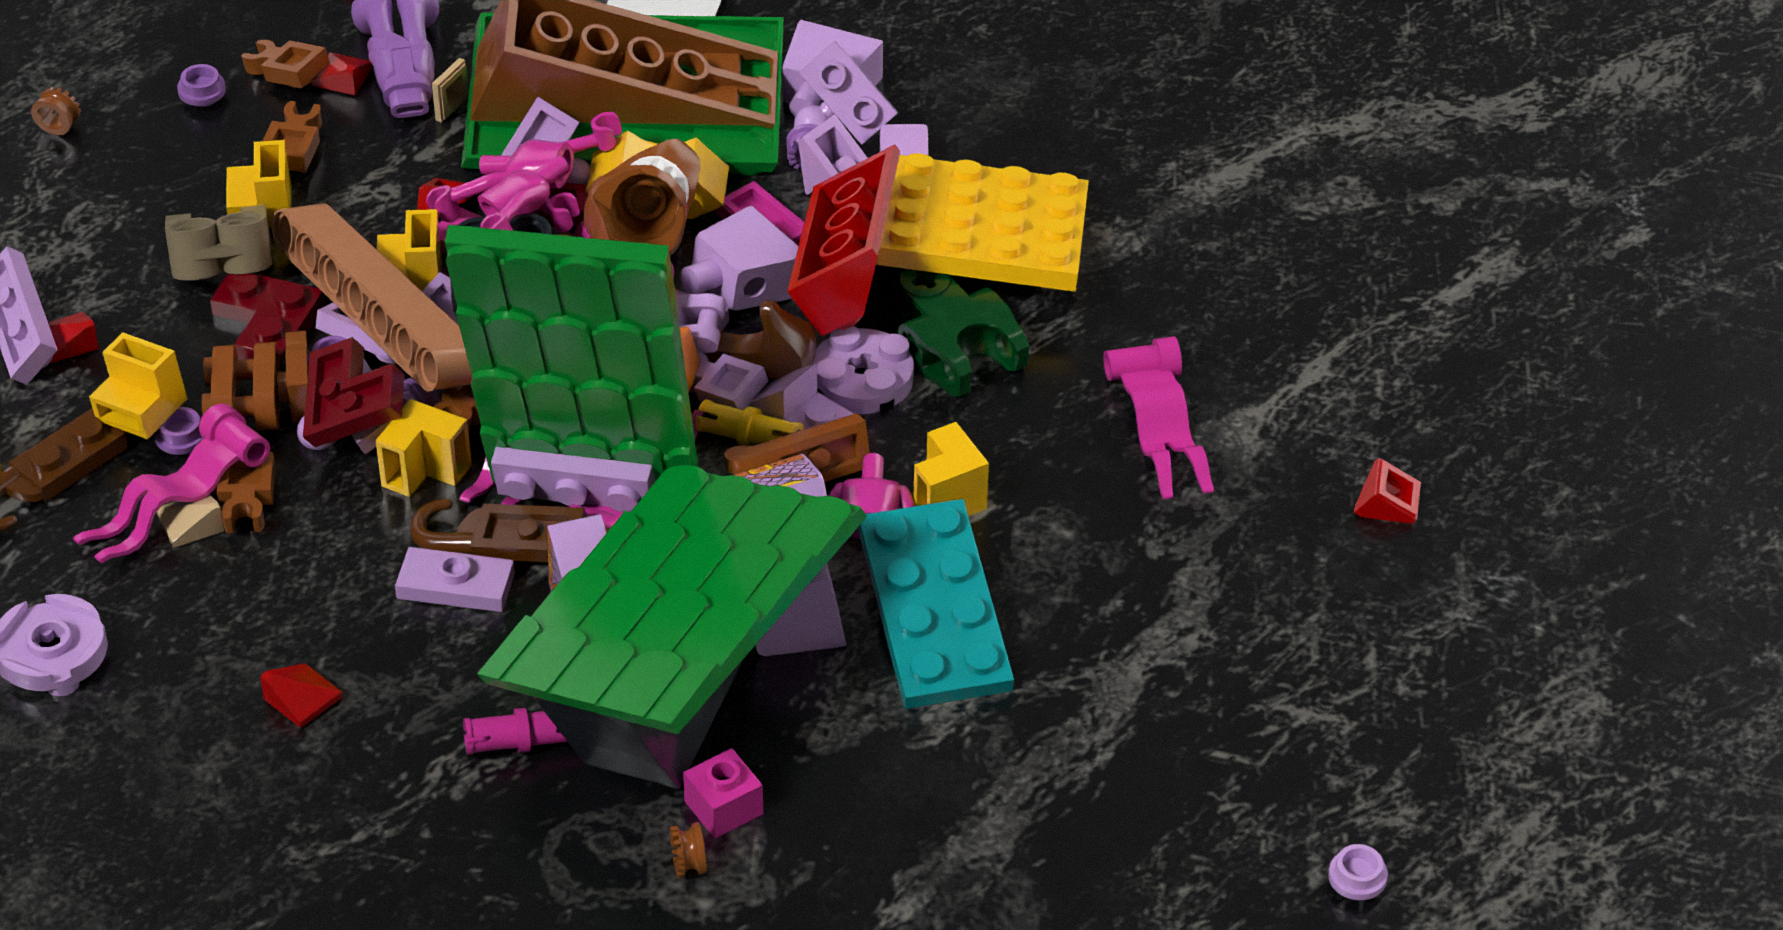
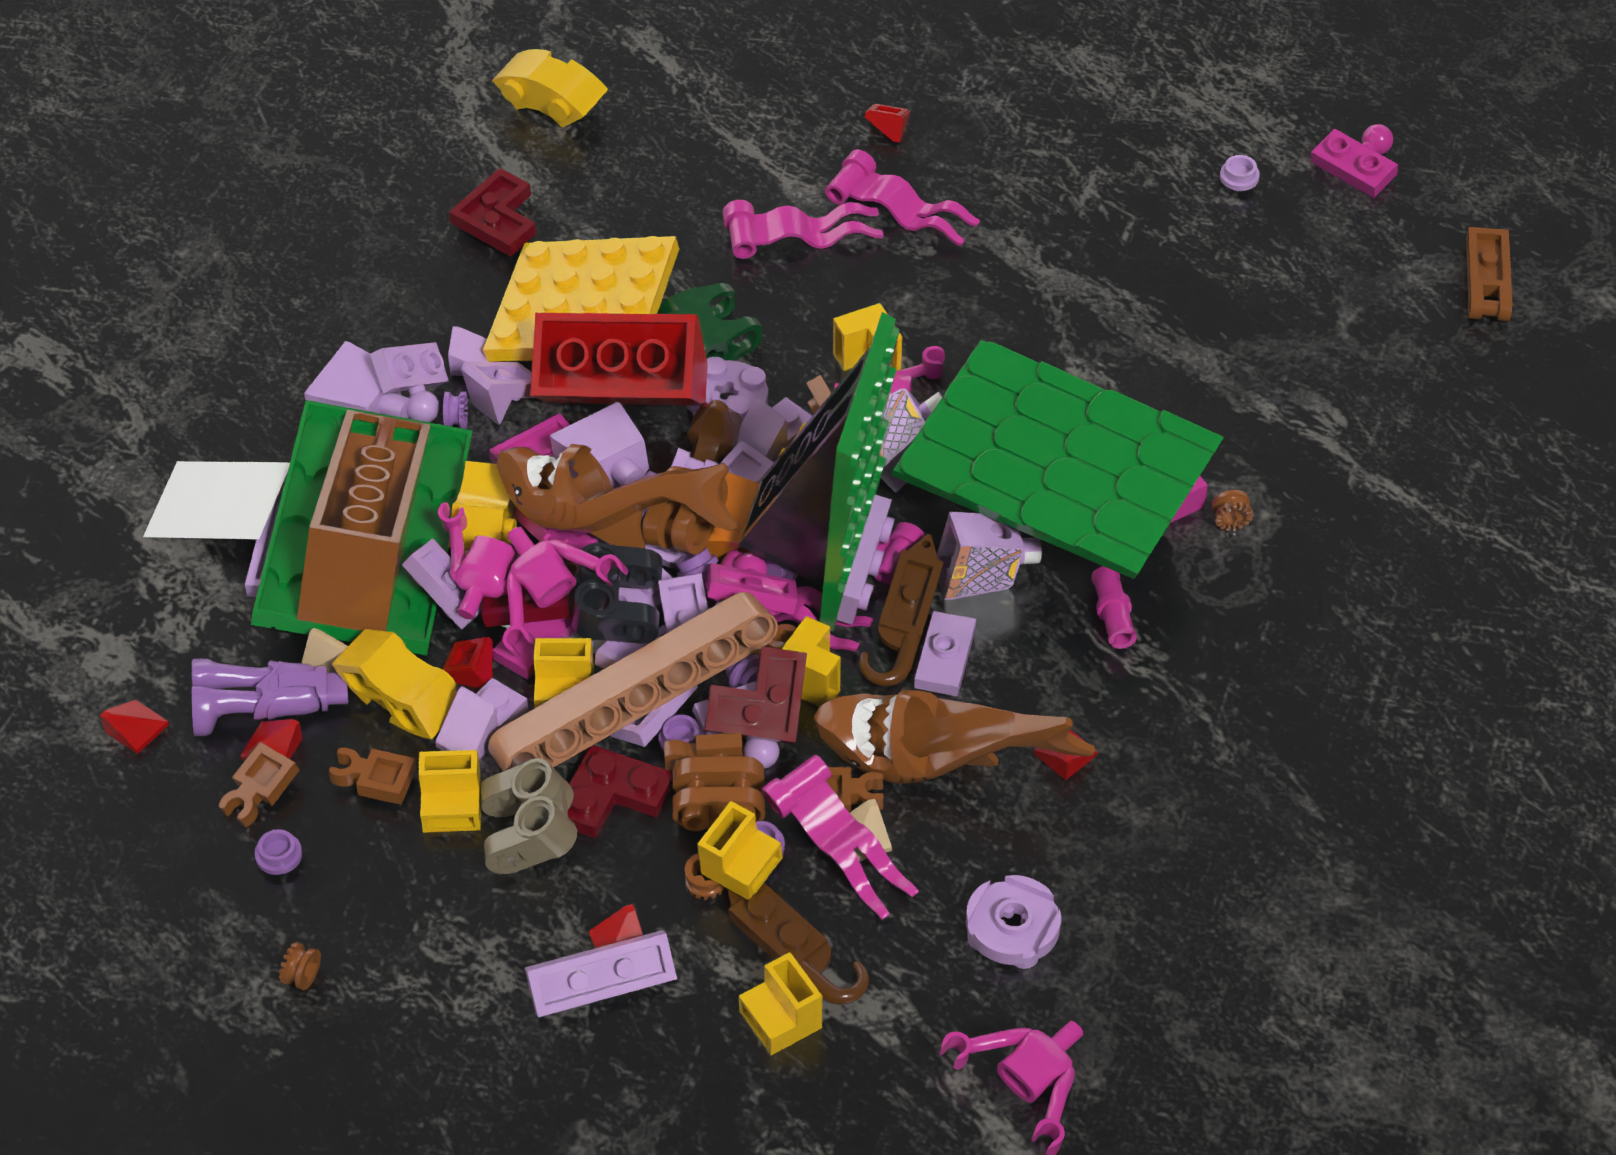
camera: 85 degrees left, 5 degrees up
teal plate [858,499,1014,709] -> none
none -> yellow brick [332,629,457,739]
none -> lavender slope [436,678,528,760]
none -> dark red plate [449,168,536,256]
none -> yellow brick [492,49,608,128]
none -> dark orange piece [814,690,1095,784]
none -> dark pink flag [825,150,980,246]

